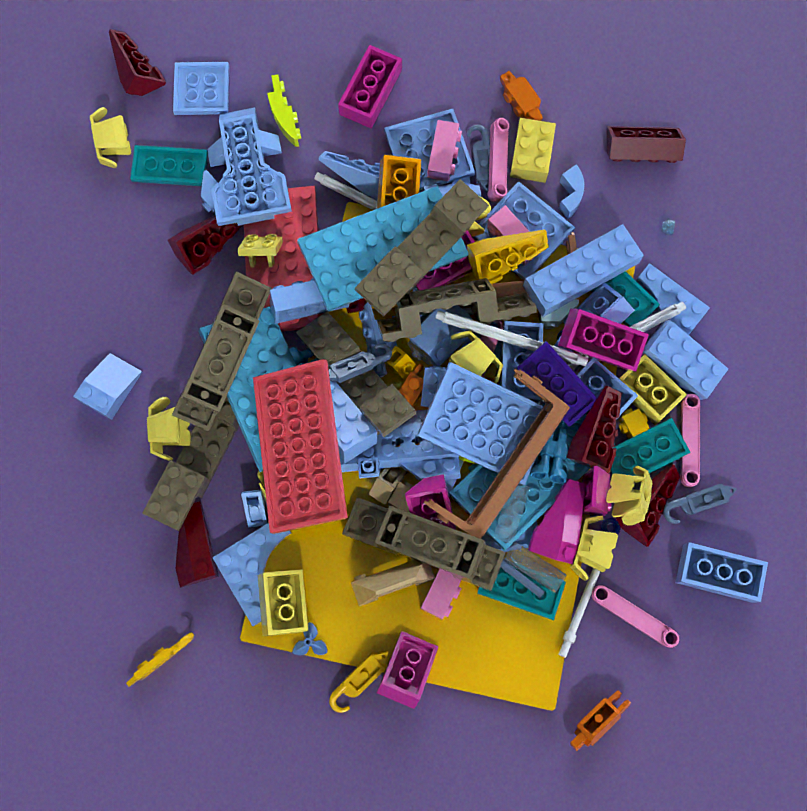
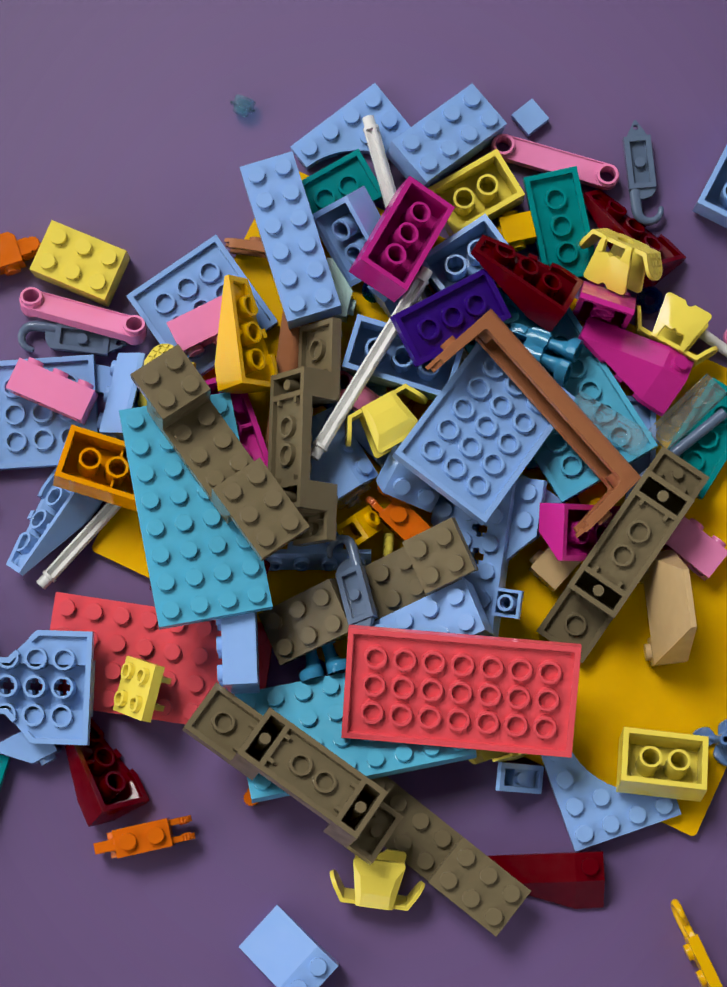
camera: 75 degrees left, 5 degrees up
tan slope [369,467,408,504] -> none
light blue brick [559,164,584,219] -> none
dark red slope [607,126,686,163] -> none
none -> orange hinge [93,815,196,859]
none -> light blue tile [511,99,549,137]

